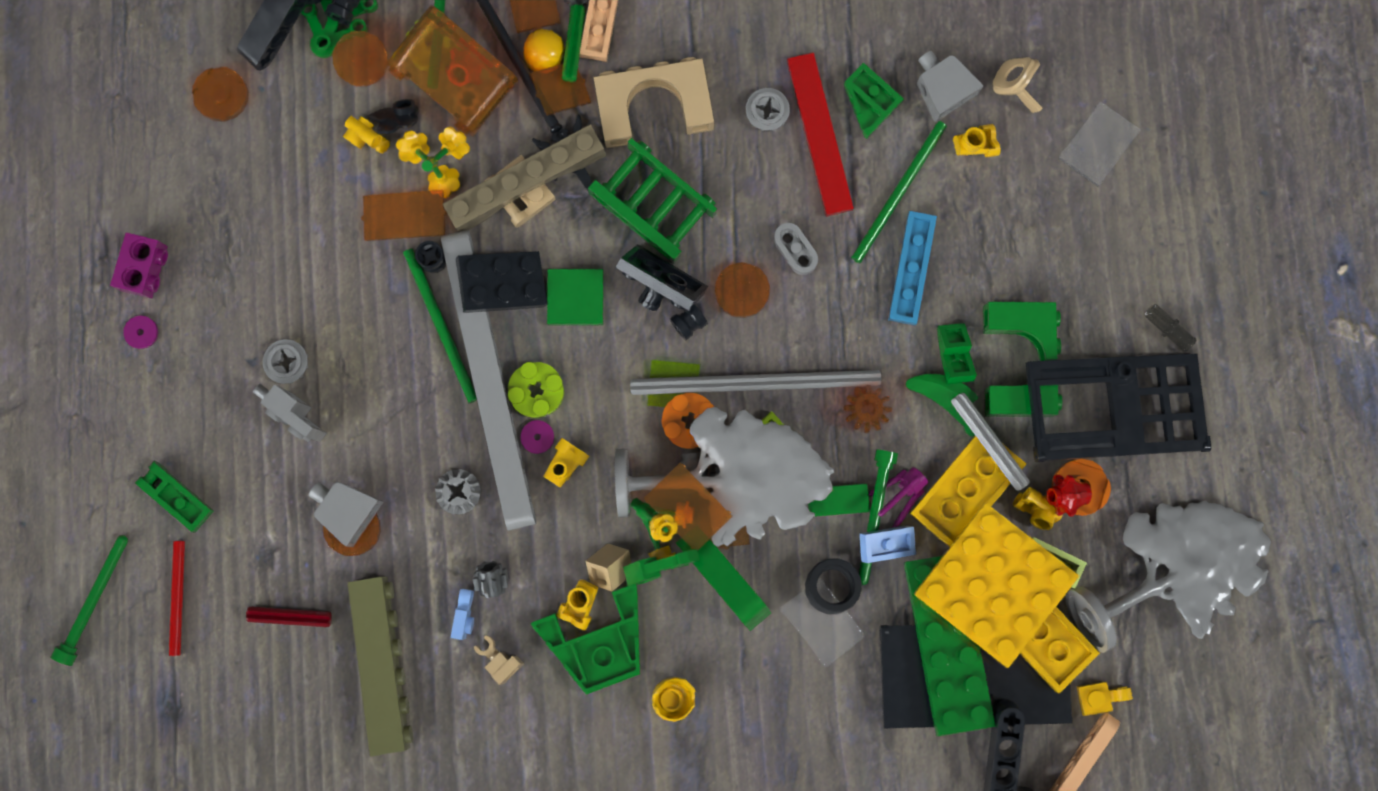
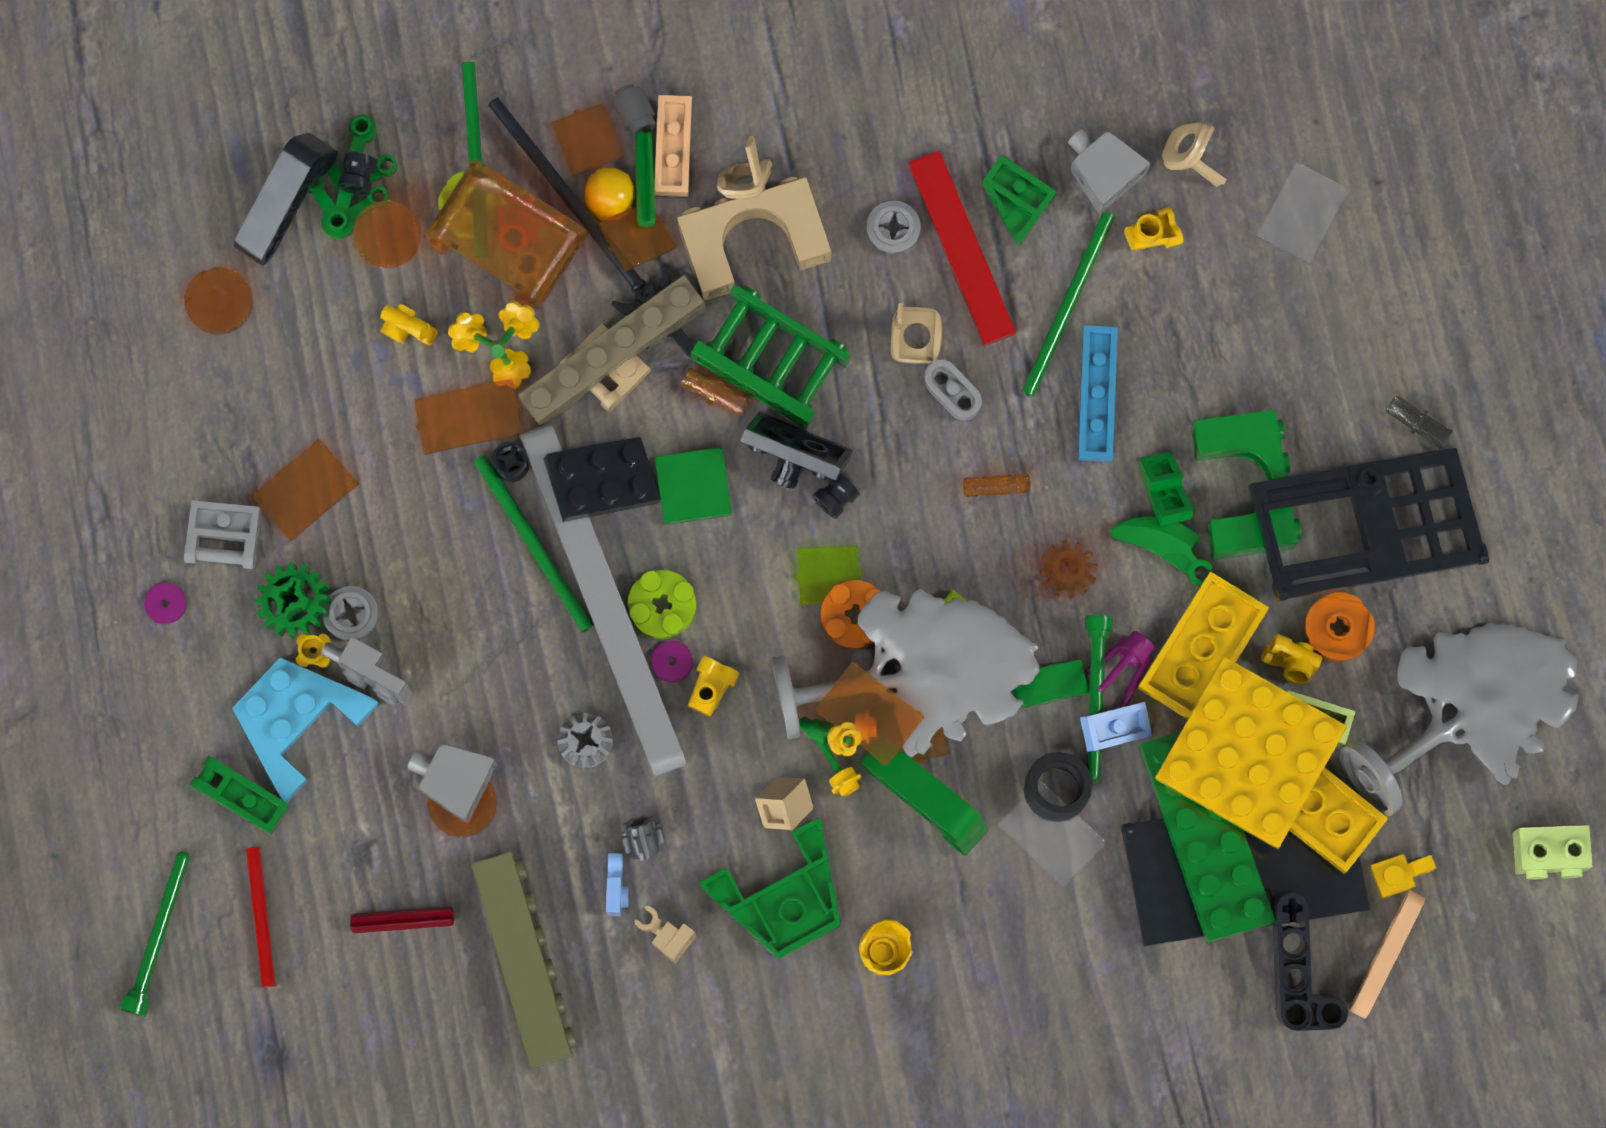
camera: 10 degrees left, 5 degrees down
magenta brick [110,232,168,299] -> none
black plate [367,99,419,135] -> none
yellow plate [556,579,599,630] -> none
green piece [623,550,700,586] -> none
light grey axle [630,370,881,395] -> none
clear orange tile [715,262,770,318] -> none
light grey axle [951,393,1030,491] -> none
red rock [1046,474,1092,517] -> none
none -> light grey plate [184,500,262,569]
none -> medium azure wing [232,658,380,803]
none -> clear orange piece [251,439,359,541]
none -> green gear [254,562,331,639]
none -> yellow plate [296,634,331,668]
none -> clear orange pin [680,368,751,418]
none -> tan piece [717,136,773,199]
none -> tan piece [891,303,943,364]
none -> clear orange axle [963,473,1031,497]
none -> yellowish green brick [1513,825,1593,880]

